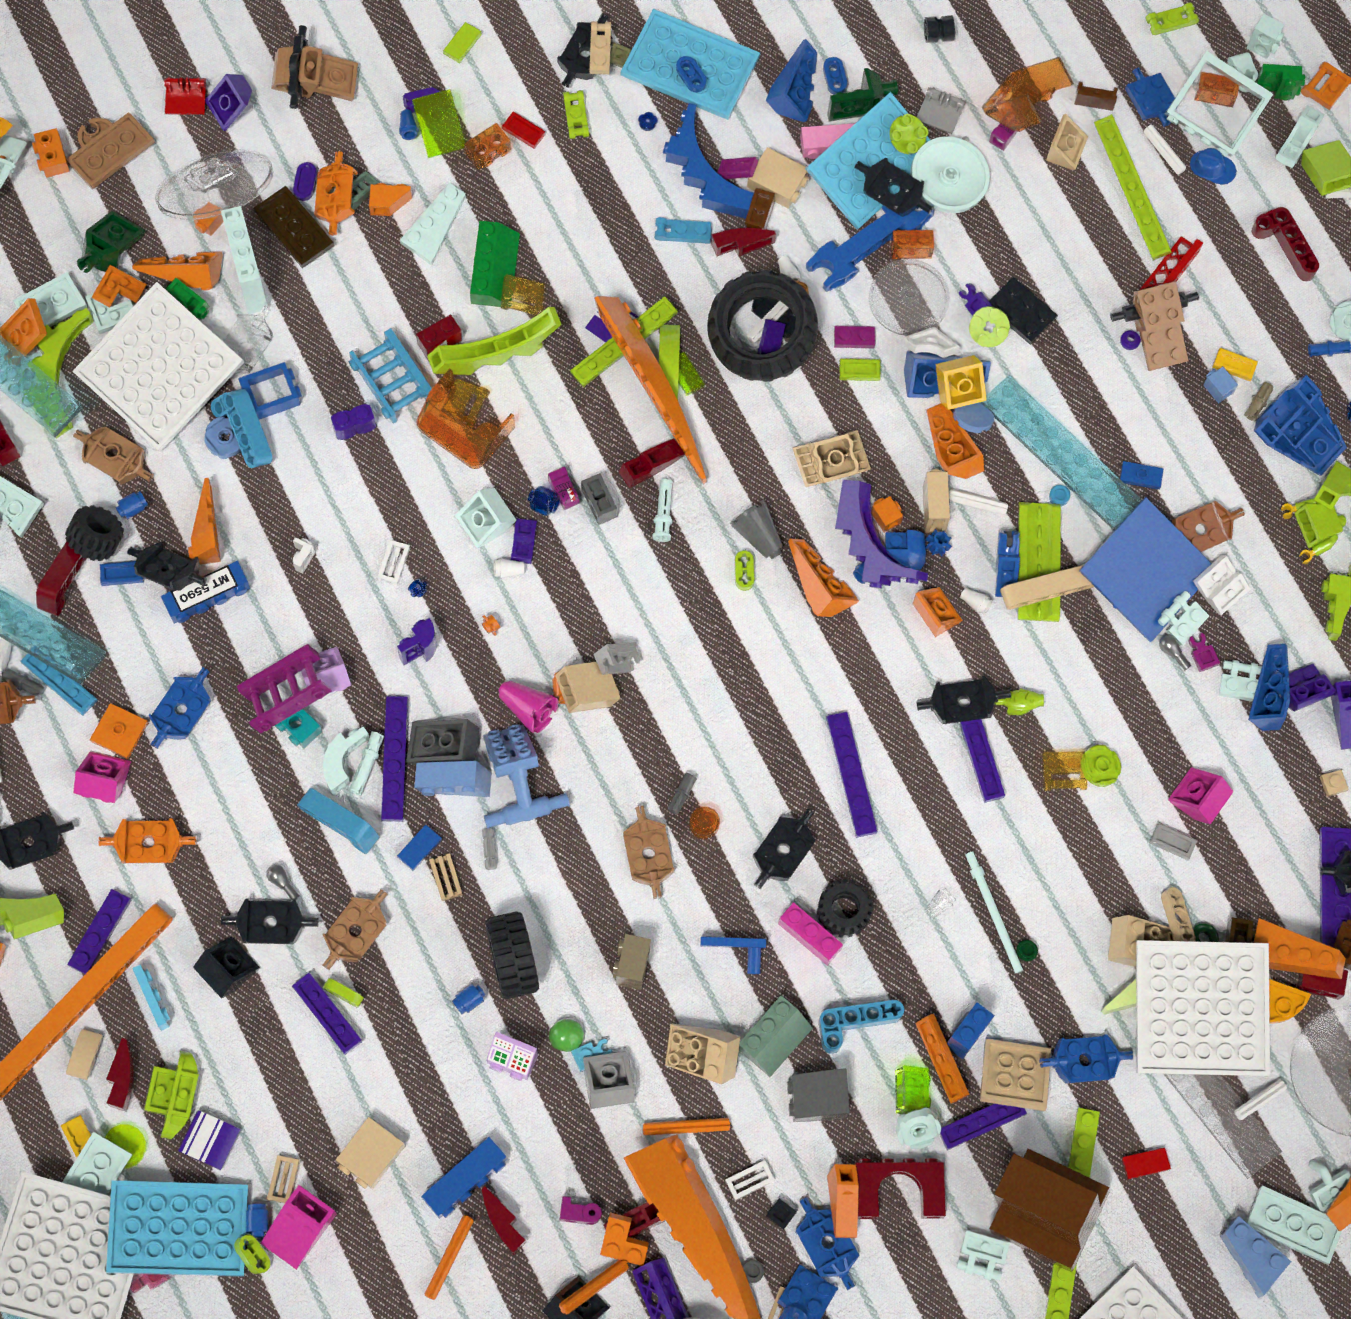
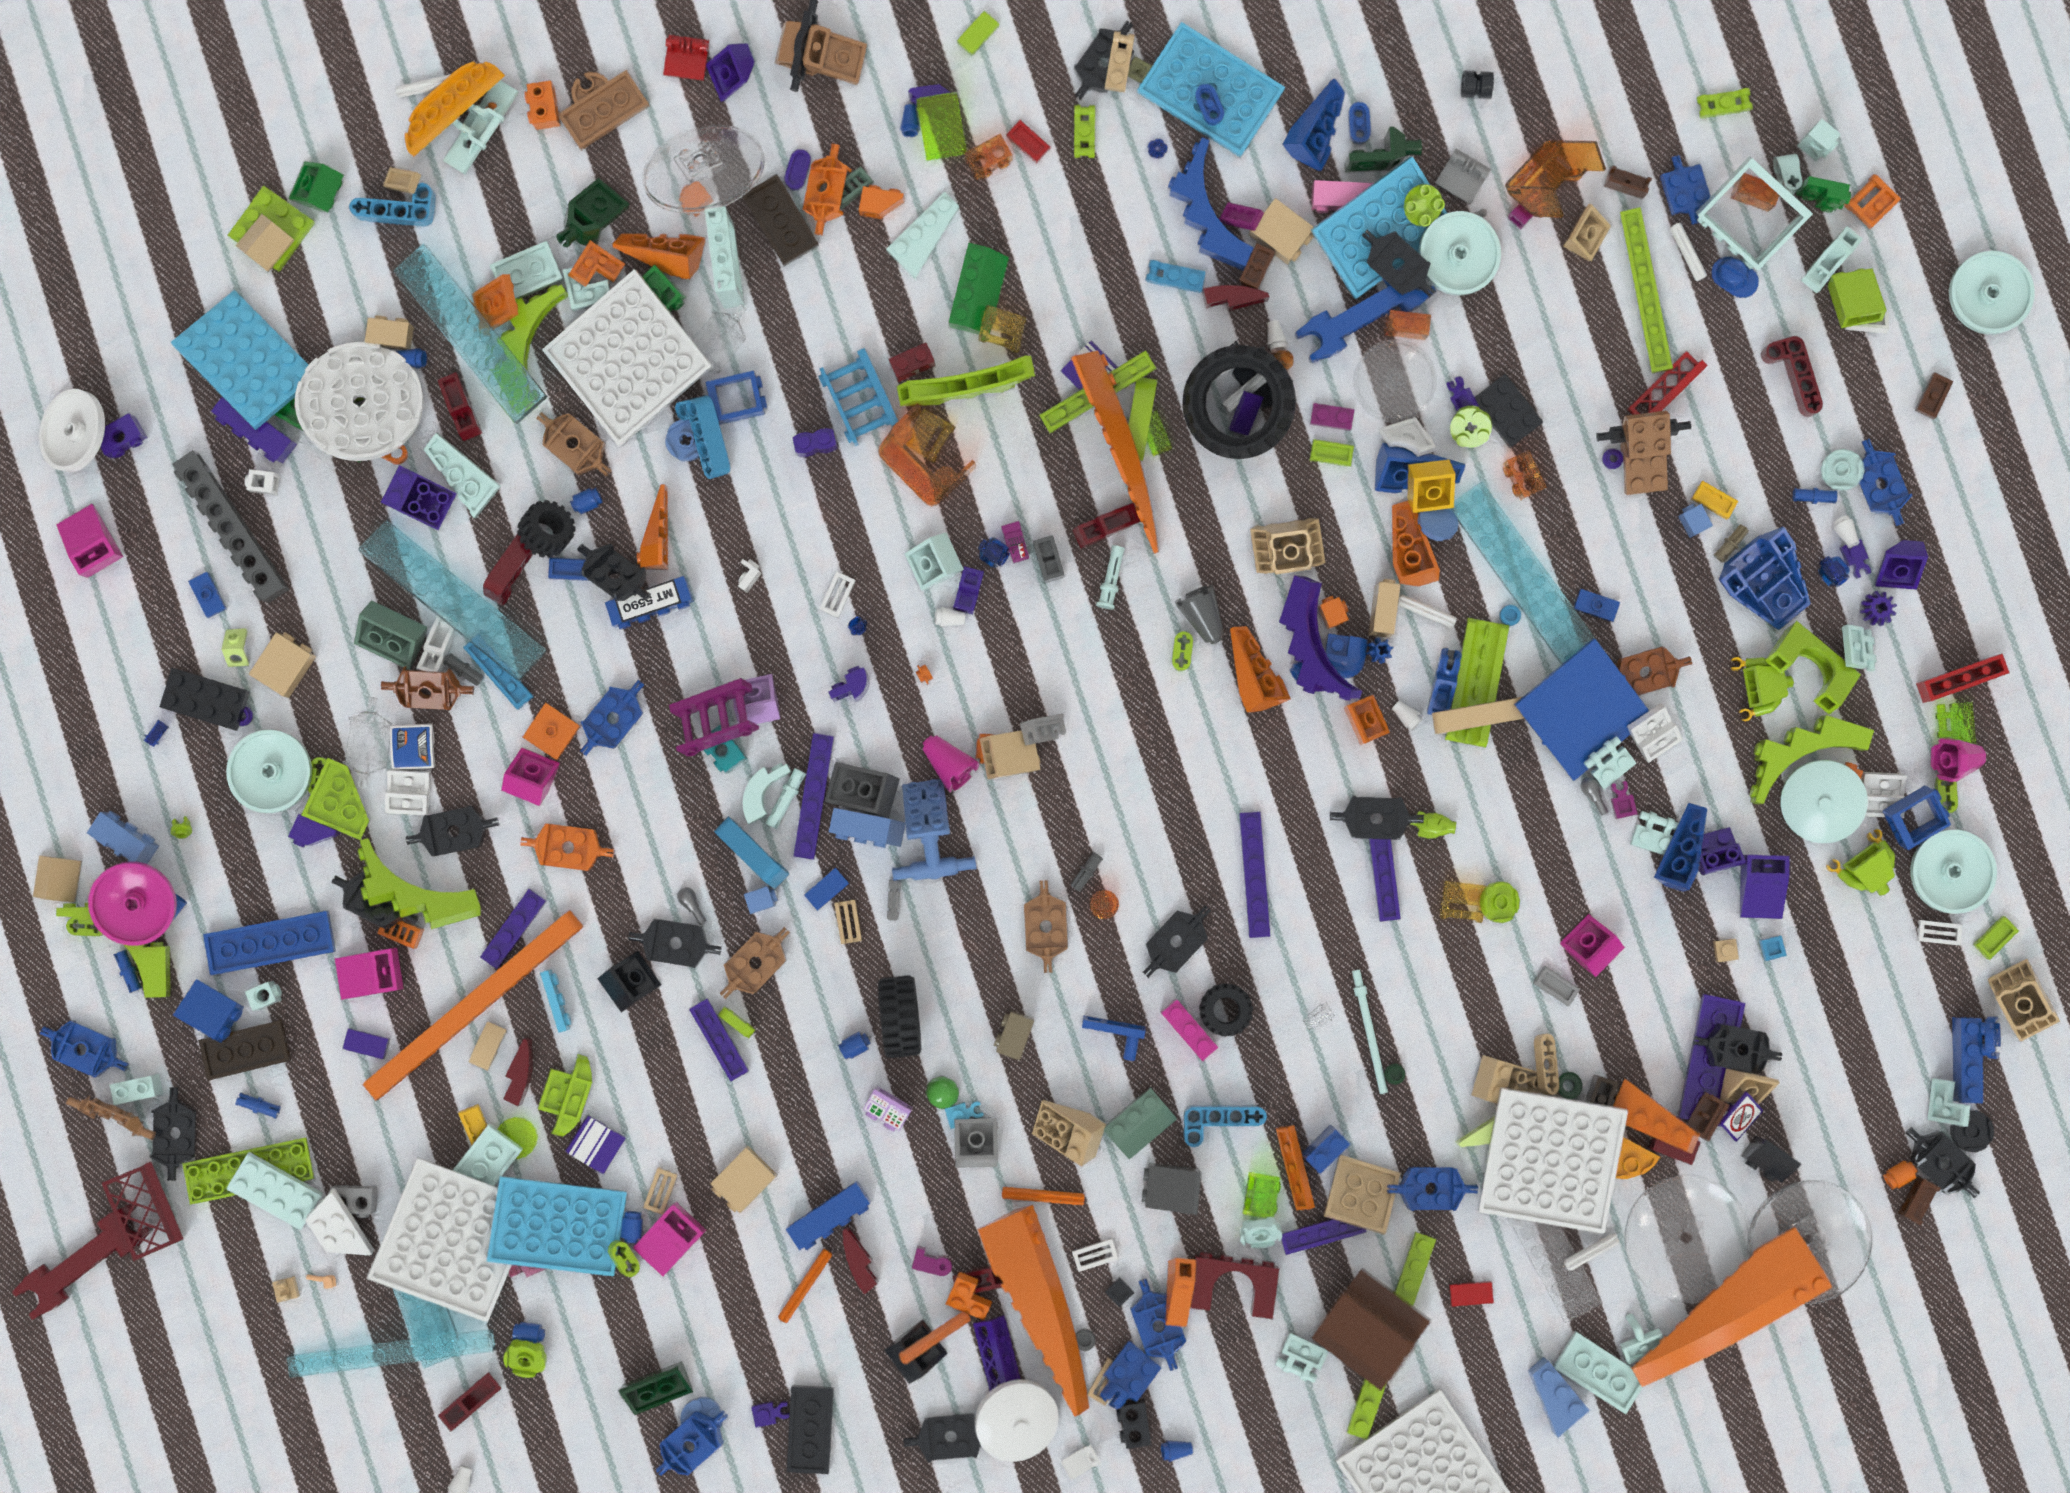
camera: 15 degrees right, 15 degrees up
none -> medium blue brick [744,886,778,914]
none -> clear orange brick [1503,450,1547,501]

